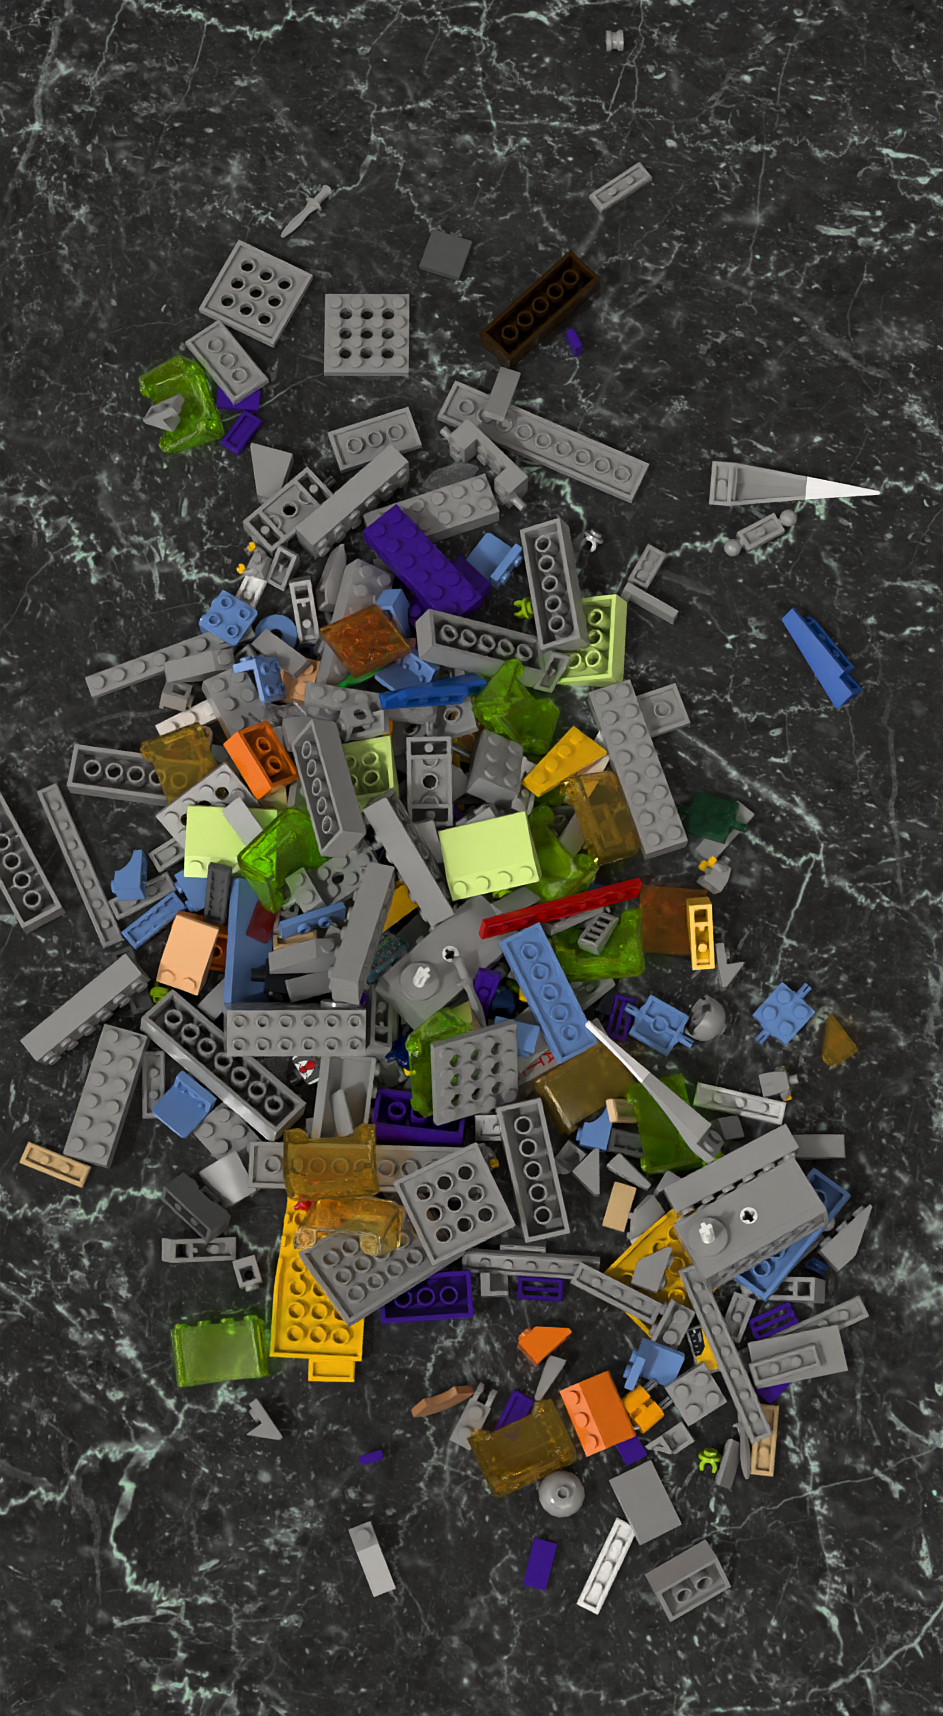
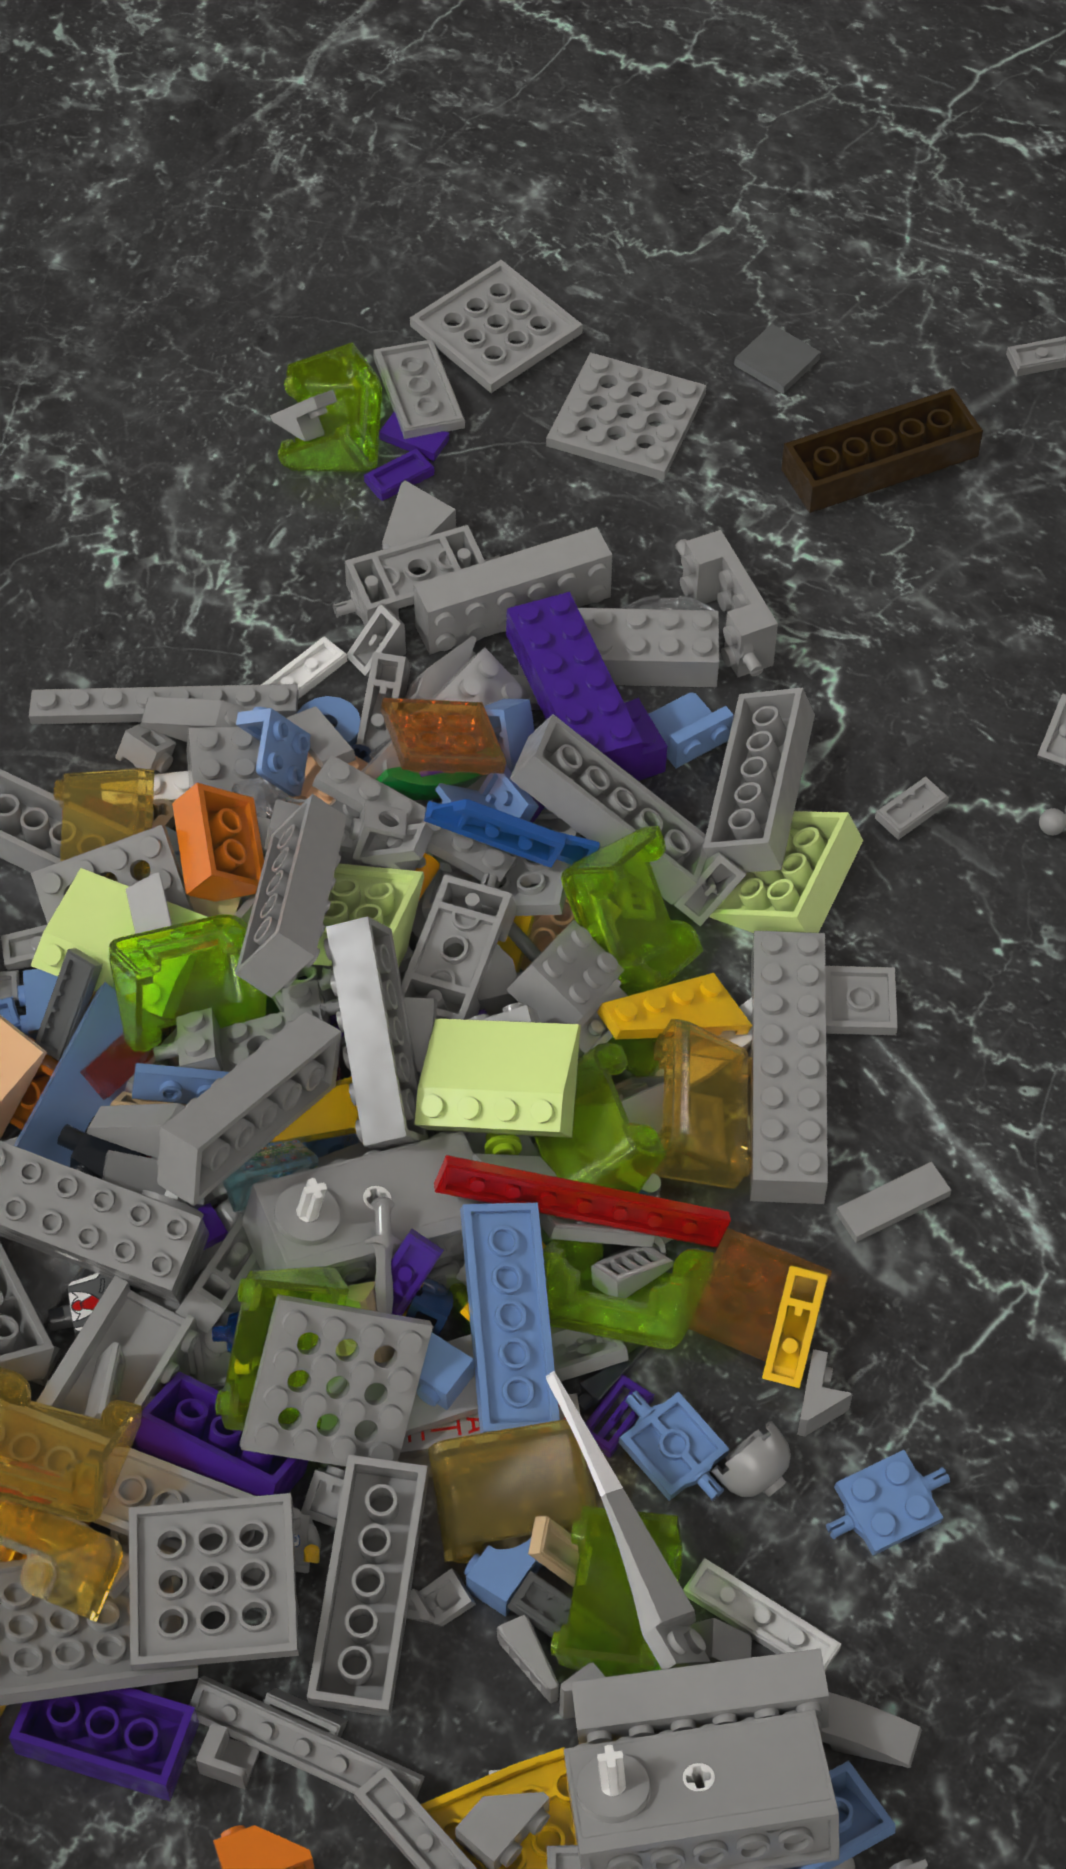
camera: 20 degrees right, 20 degrees down
medium blue bracket [199,590,258,646] -> none
light grey piece [237,542,273,580] -> none
light grey sword [281,185,332,238] -> none
light grey plate [328,407,422,473] -> none
light grey plate [437,380,649,503] -> none
light grey tile [483,367,521,422] -> none
lime plate [514,597,534,619] -> none
dark purple tile [517,1276,564,1302] -> none
dark purple tile [565,328,582,357] -> none
light grey slope [571,1148,600,1197] -> none
light grey plate [580,528,604,552] -> none
tan tile [602,1182,636,1232] -> none
light grey hinge [620,582,678,625] -> none
light grey slope [627,1195,665,1240] -> none
clear green plate [676,791,748,844] -> none
light grey piece [697,856,731,894] -> none
light grey piece [759,1066,799,1101] -> none
clear yellow slope [821,1014,859,1069] -> none

